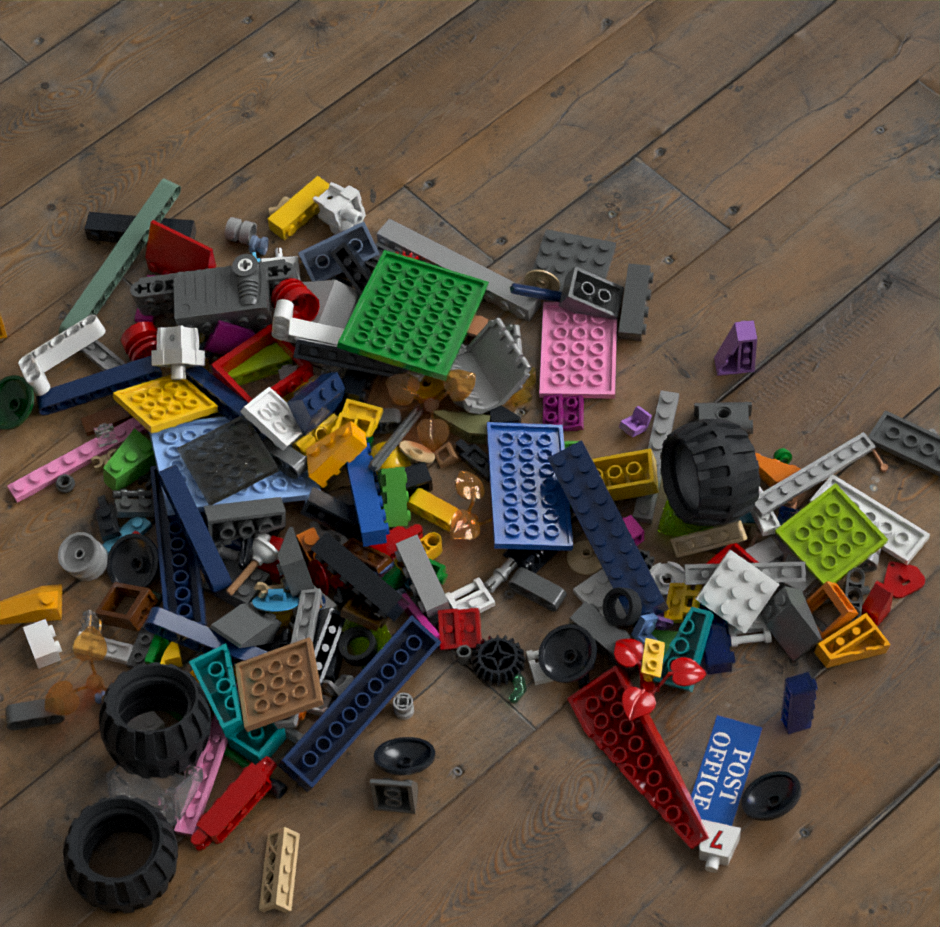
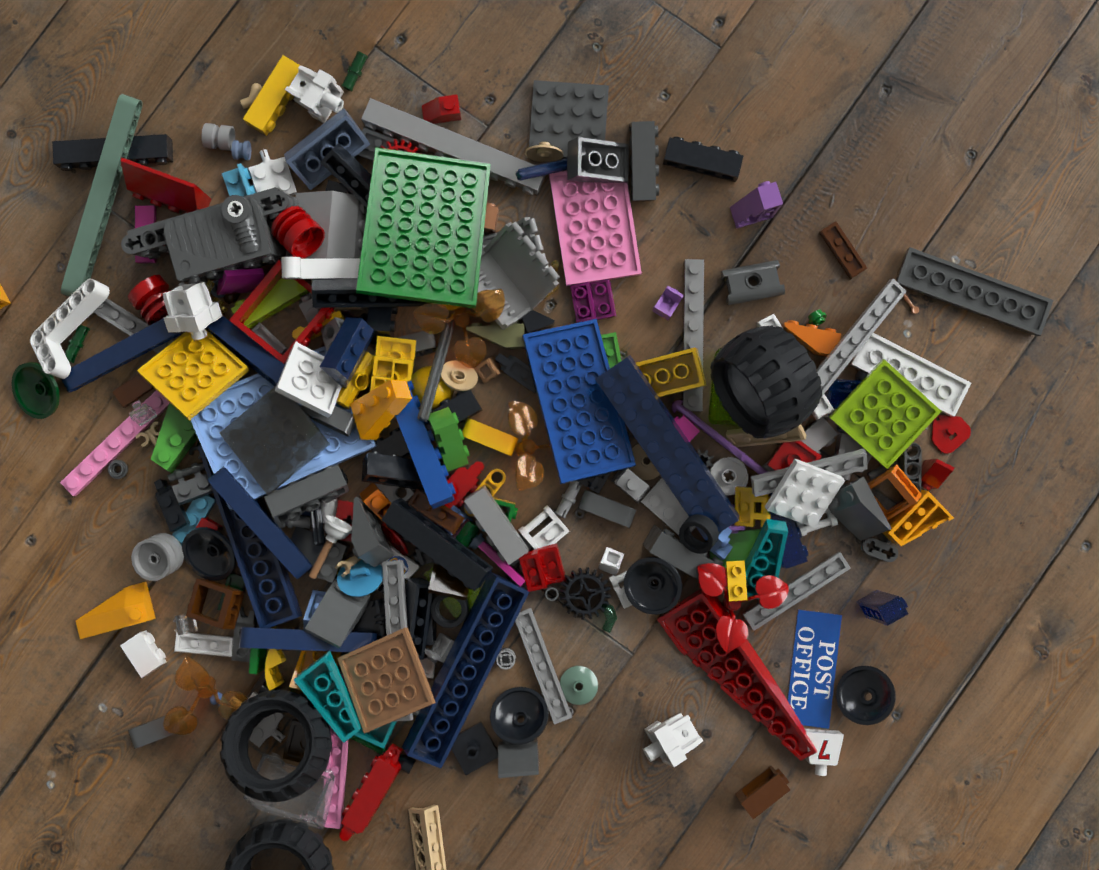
camera: 15 degrees left, 30 degrees up
none -> dark green pin [65,324,90,363]
none -> dark green pin [341,51,368,92]
none -> red slope [422,94,461,124]
none -> black tile [451,721,498,775]
none -> light grey plate [515,607,572,724]
none -> sand green dish [560,666,598,705]
none -> white slope [598,547,624,575]
none -> light grey torso [610,468,650,504]
none -> white piece [643,713,703,767]
none -> black brick [663,137,744,182]
none -> medium lavender bar [672,400,768,474]
none -> reddish brown window [735,766,790,819]
none -> light grey plate [742,552,851,631]
none -> reddish brown tile [819,221,867,279]
none -> dark grey beam [860,538,898,562]

